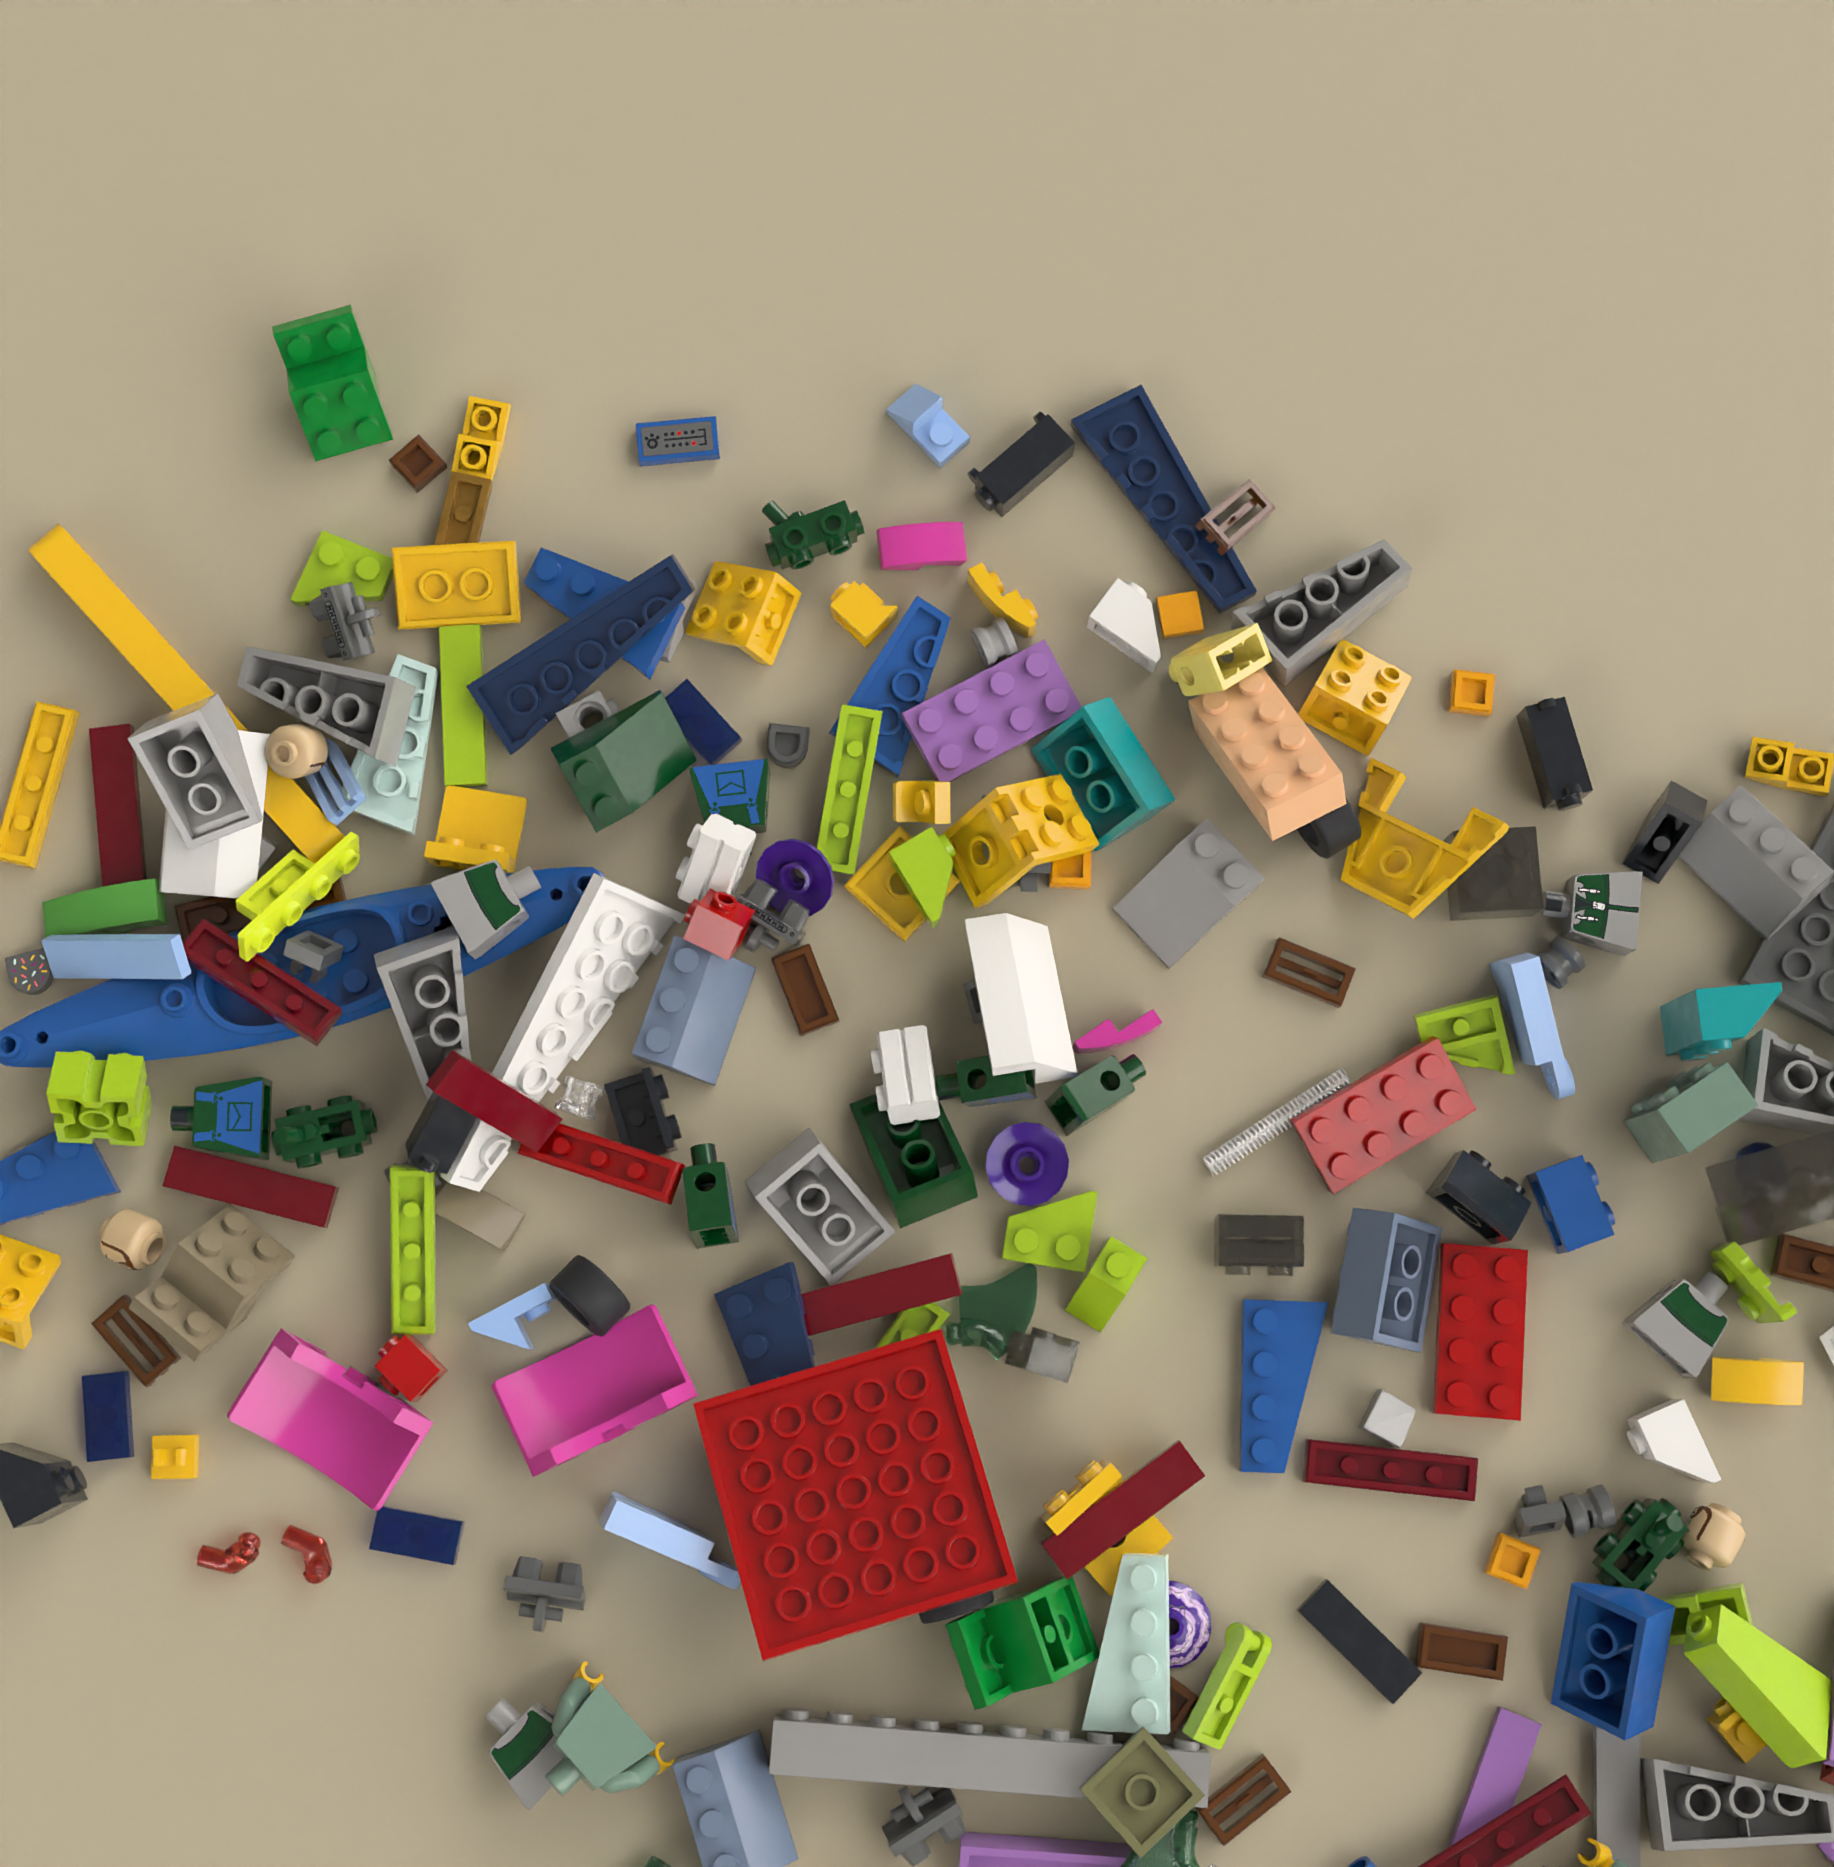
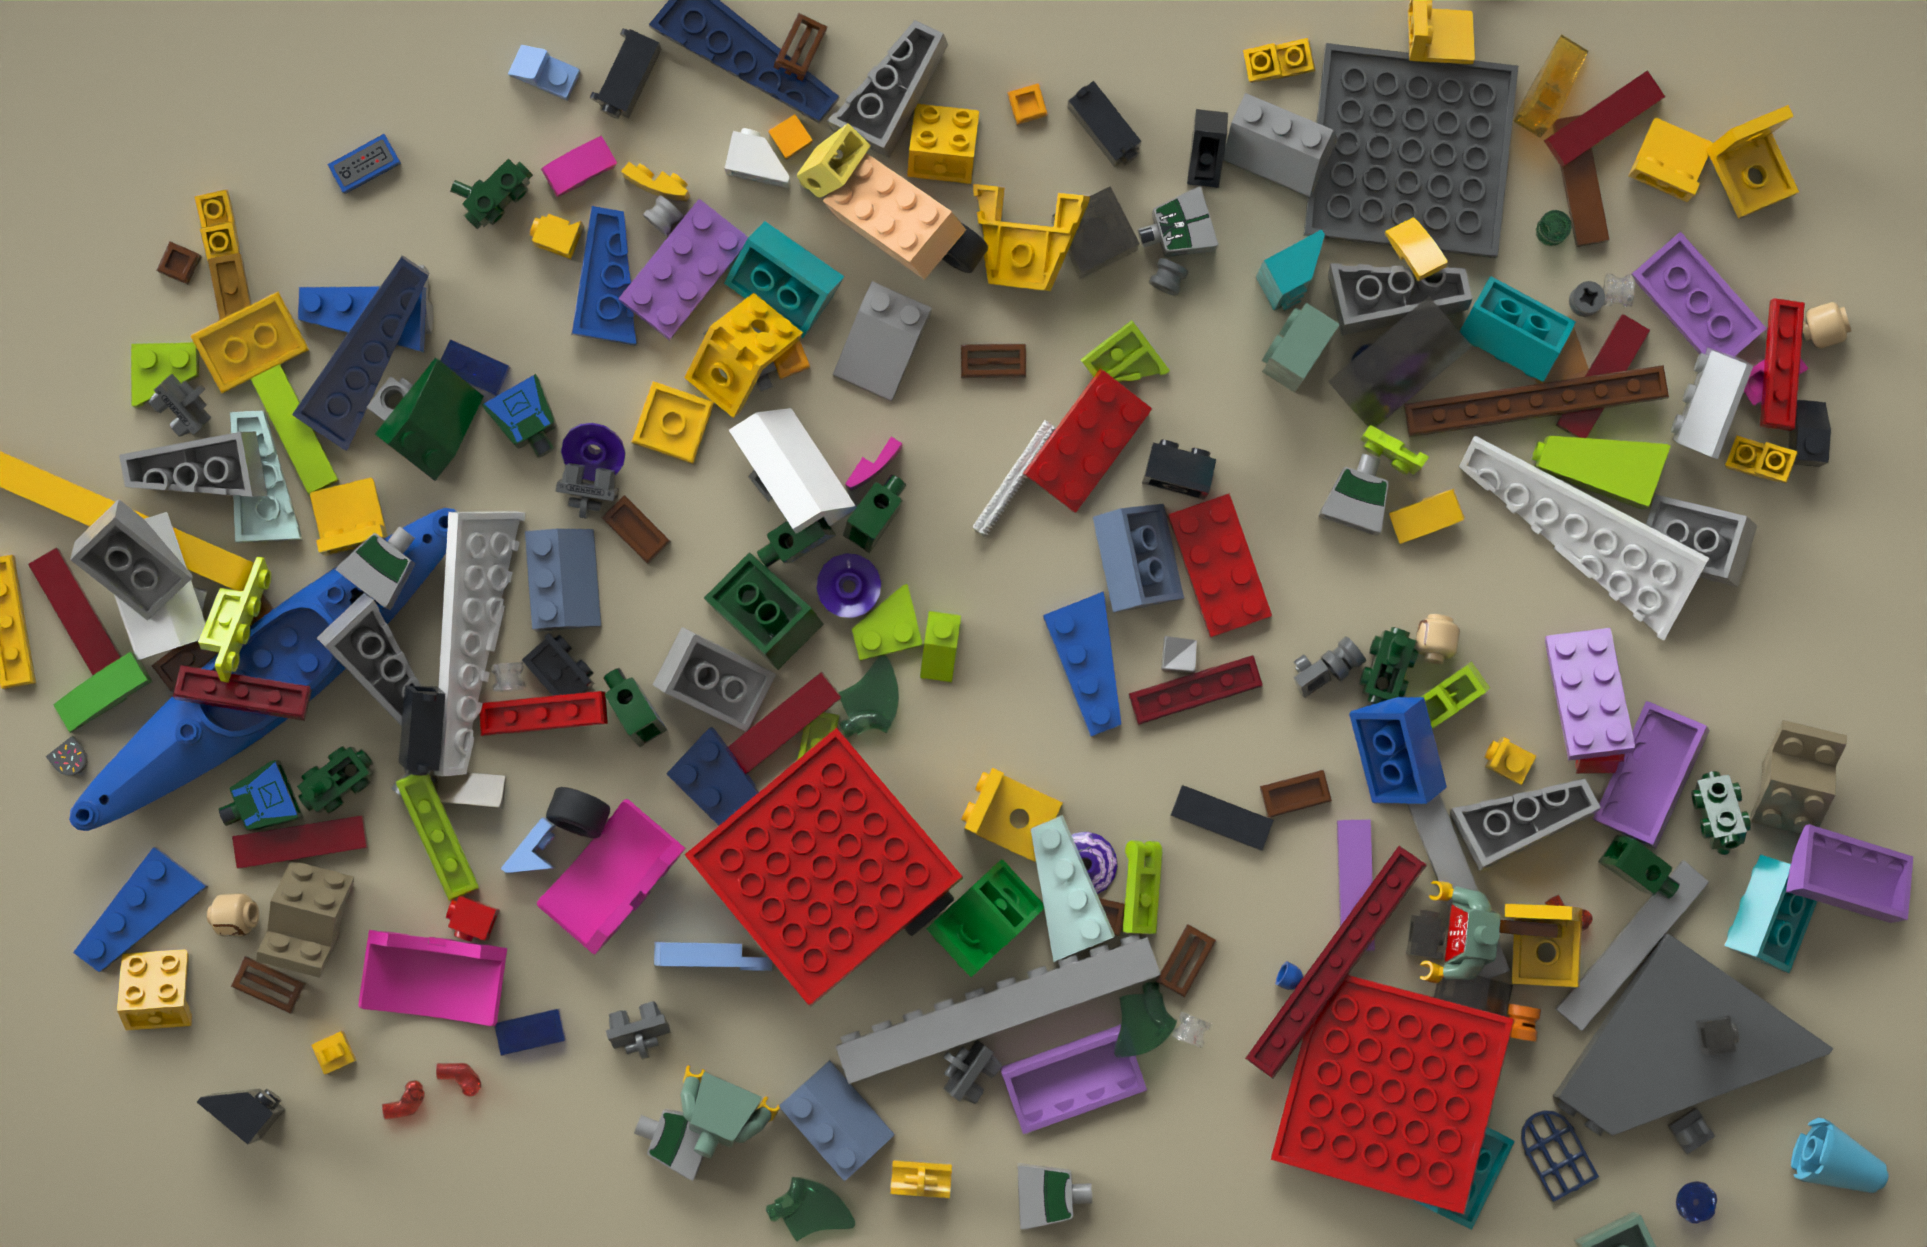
camera: 25 degrees left, 5 degrees up
light blue tile [41,934,191,979] -> none
lime brick [46,1051,153,1146] -> none
clear blue plate [82,1371,135,1462] -> none
tan head [265,722,328,779] -> none
green bracket [272,305,393,462] -> none
dark grey tile [283,930,344,984] -> none
light blue tile [305,738,367,825] -> none
dark red tile [425,1049,563,1152] -> none
white brick [676,814,757,904] -> none
brick [683,889,755,961] -> none
yellow bracket [685,561,802,666] -> none
dark grey tile [767,723,810,768] -> none
lime plate [816,704,883,875] -> none
white brick [871,1025,940,1125] -> none
lime slope [889,827,956,929] -> none
yellow bracket [893,780,950,824] -> none
clear smoke brick [1005,1327,1080,1383] -> none
dark red tile [1041,1440,1205,1580] -> none
olive plate [1079,1726,1205,1858] -> none
clear smoke brick [1214,1214,1304,1276] -> none
light orange tile [1484,1532,1541,1590] -> none
light blue piece [1489,952,1575,1100] -> none
blue brick [1526,1155,1615,1254] -> none
white slope [1626,1399,1721,1483] -> none
lime slope [1684,1604,1832,1769] -> none

